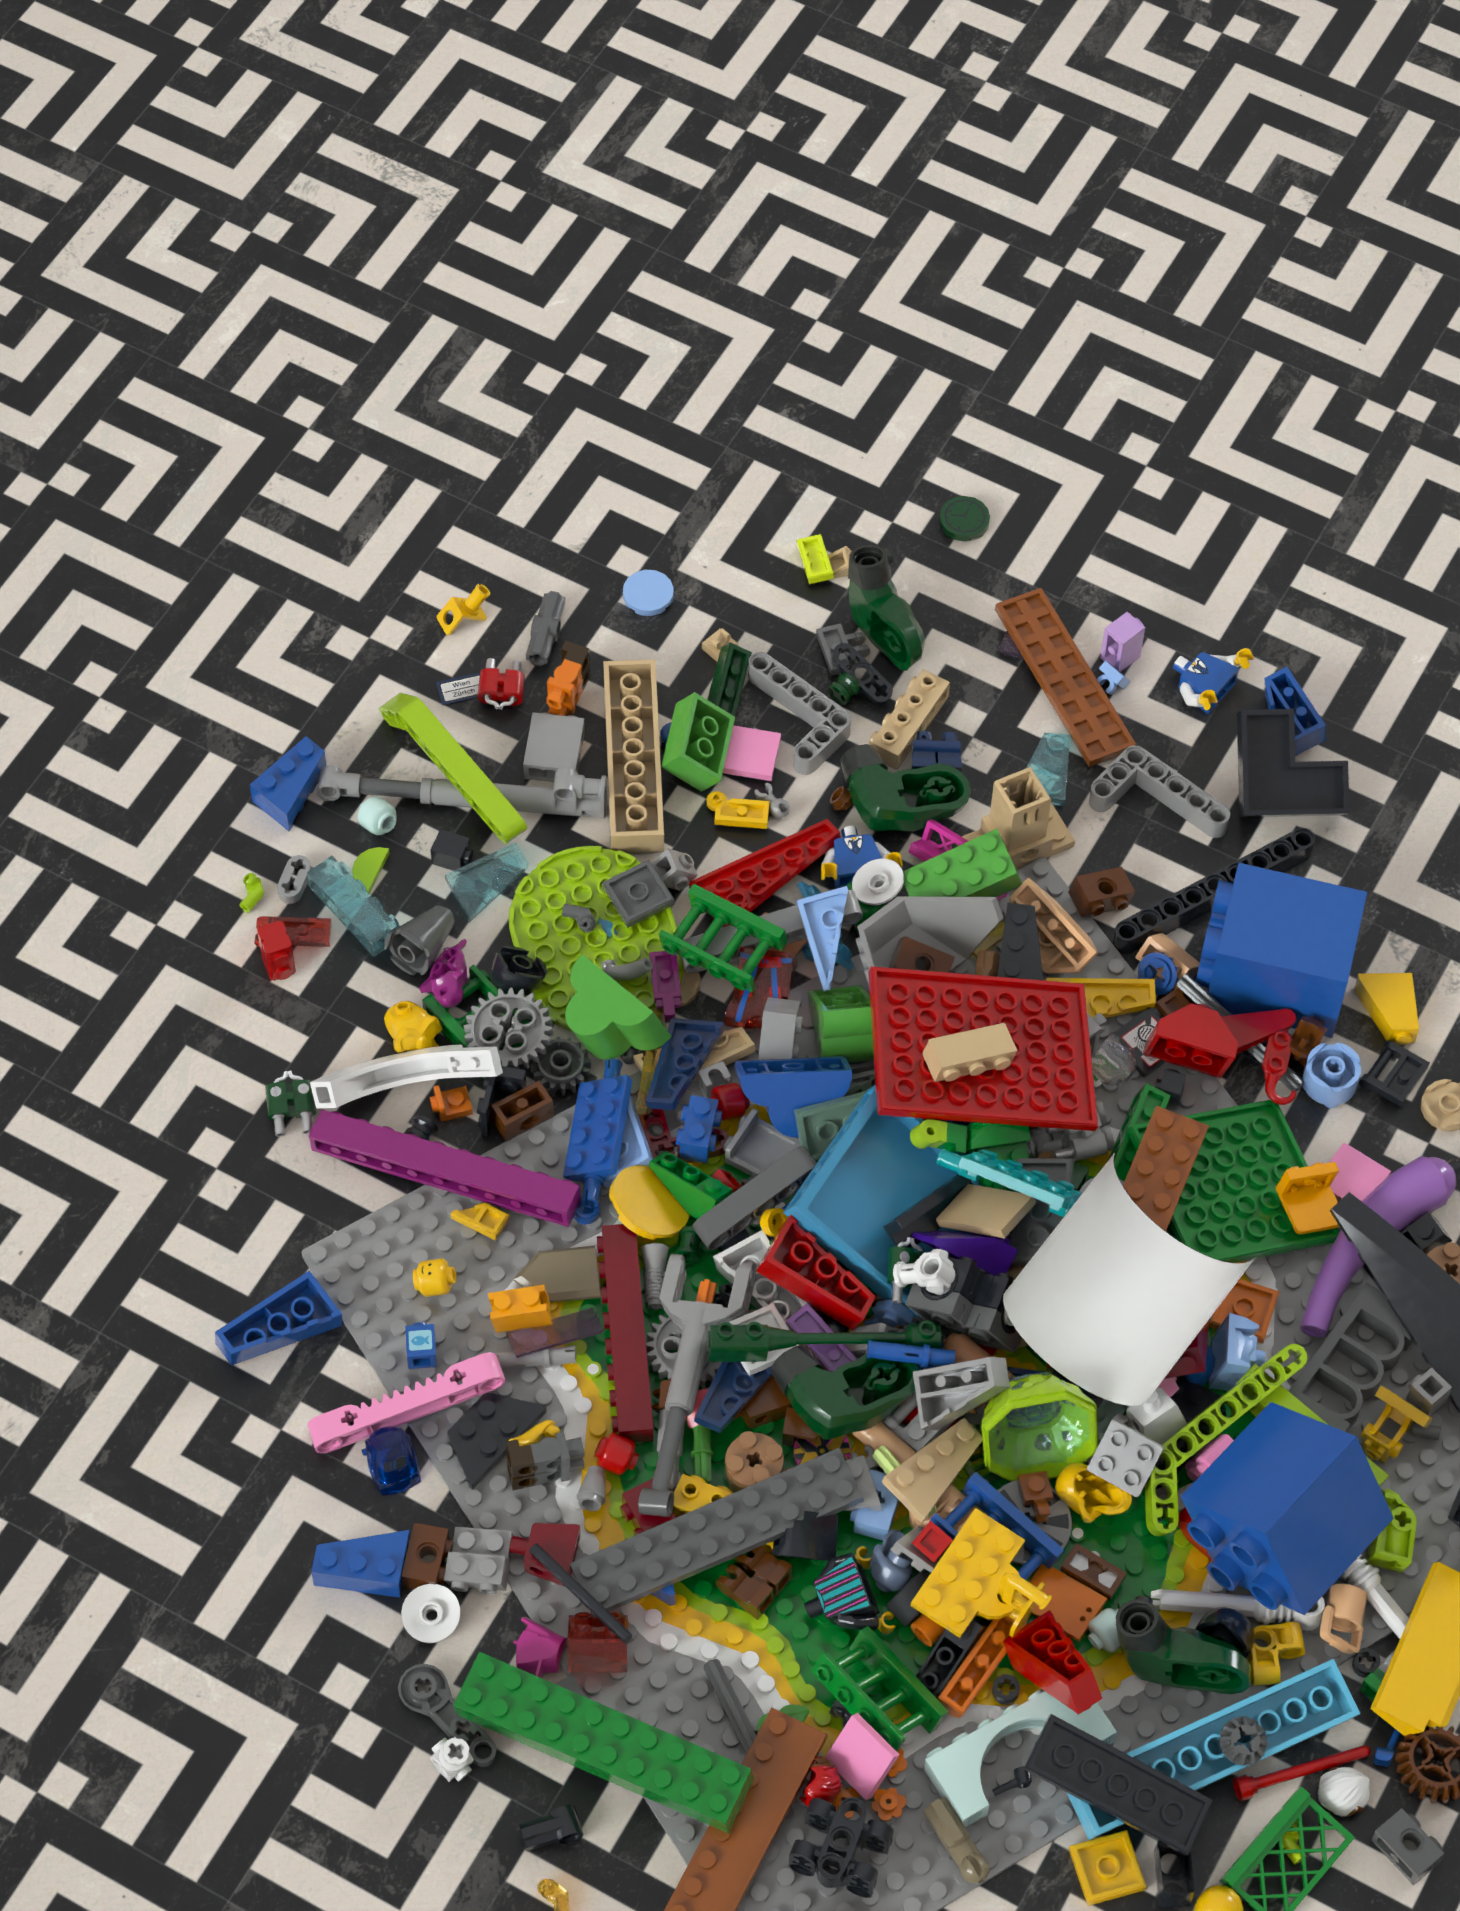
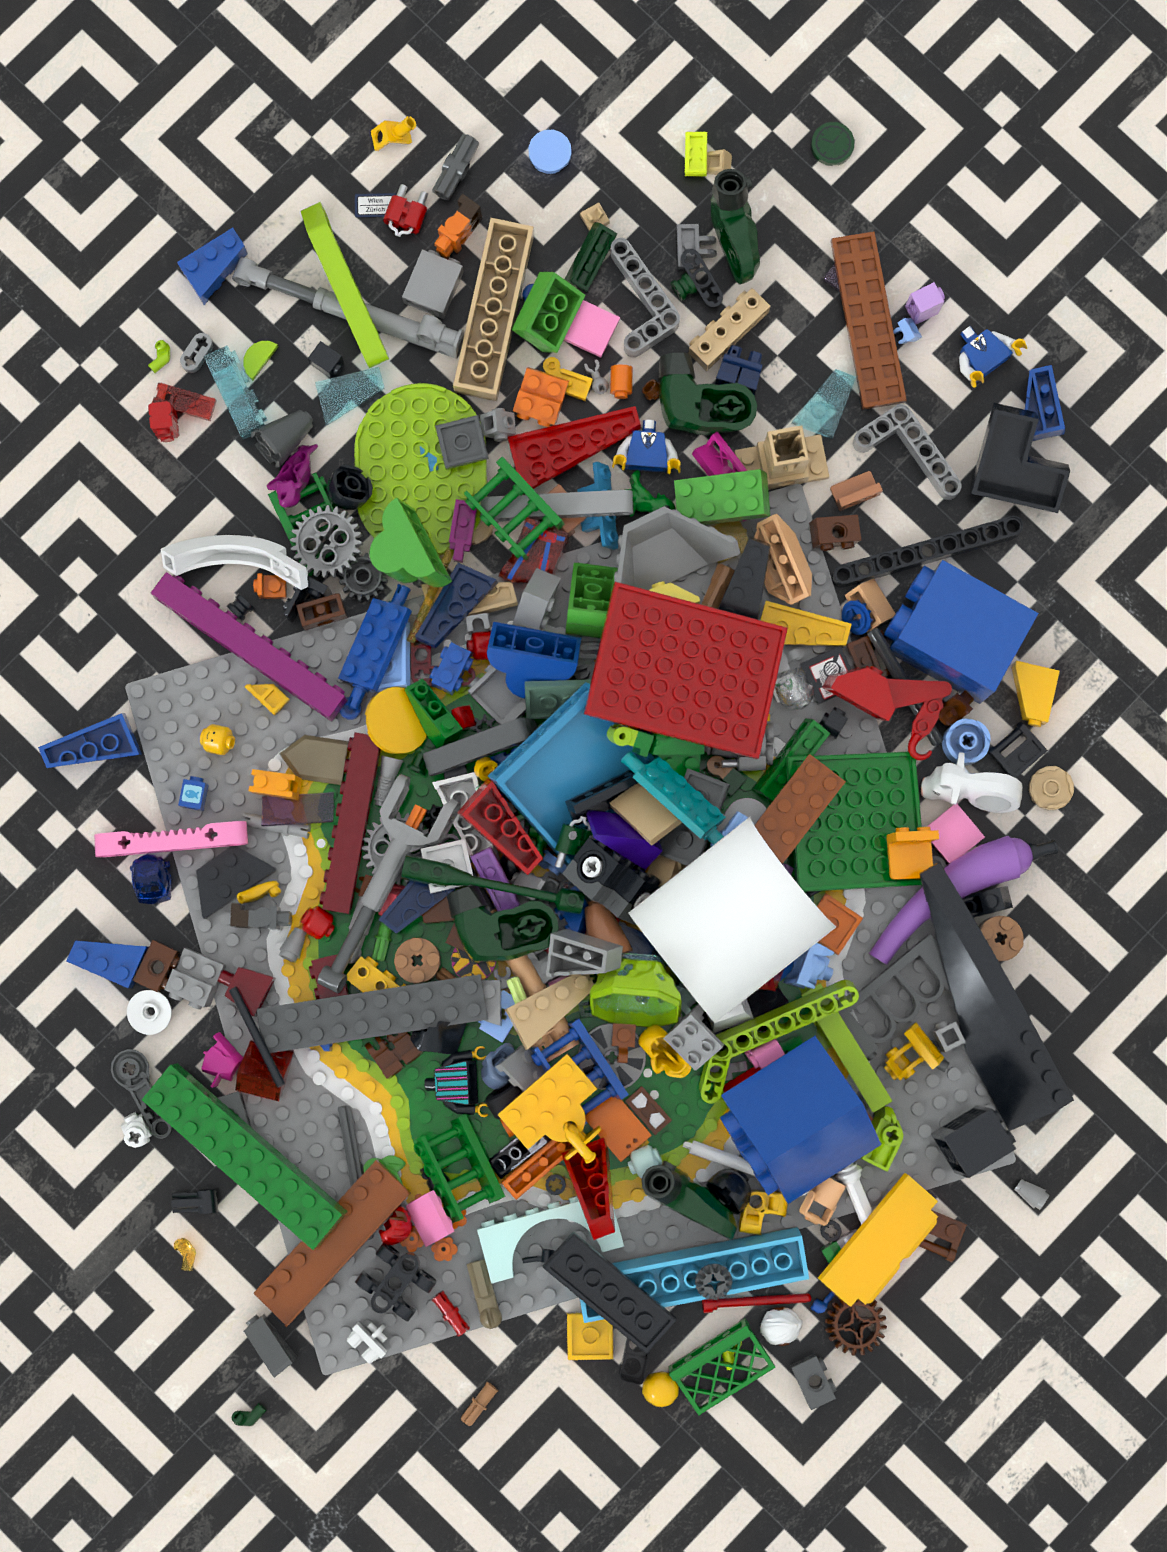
camera: 15 degrees right, 25 degrees up
dark green piece [265,1071,316,1137] -> none
light aqua head [357,796,397,835] -> none
yellow head [384,1001,442,1053] -> none
dark grey arm [562,903,596,933] -> none
light grey arm [601,958,653,981] -> none
light blue wing [796,886,848,992] -> none
white dish [852,859,904,905] -> none
blue pin [867,1340,955,1368] -> none
reddish brown brick [888,936,955,973] -> none
white connector [893,1249,955,1293] -> none
red tile [912,1521,953,1563] -> none
tan brick [922,1023,1017,1082] -> none
none -> red pin [431,1291,470,1337]
none -> orange plate [513,367,569,427]
none -> orange brick [610,364,633,399]
none -> nougat panel [830,471,883,511]
none -> white animal [921,752,1023,813]

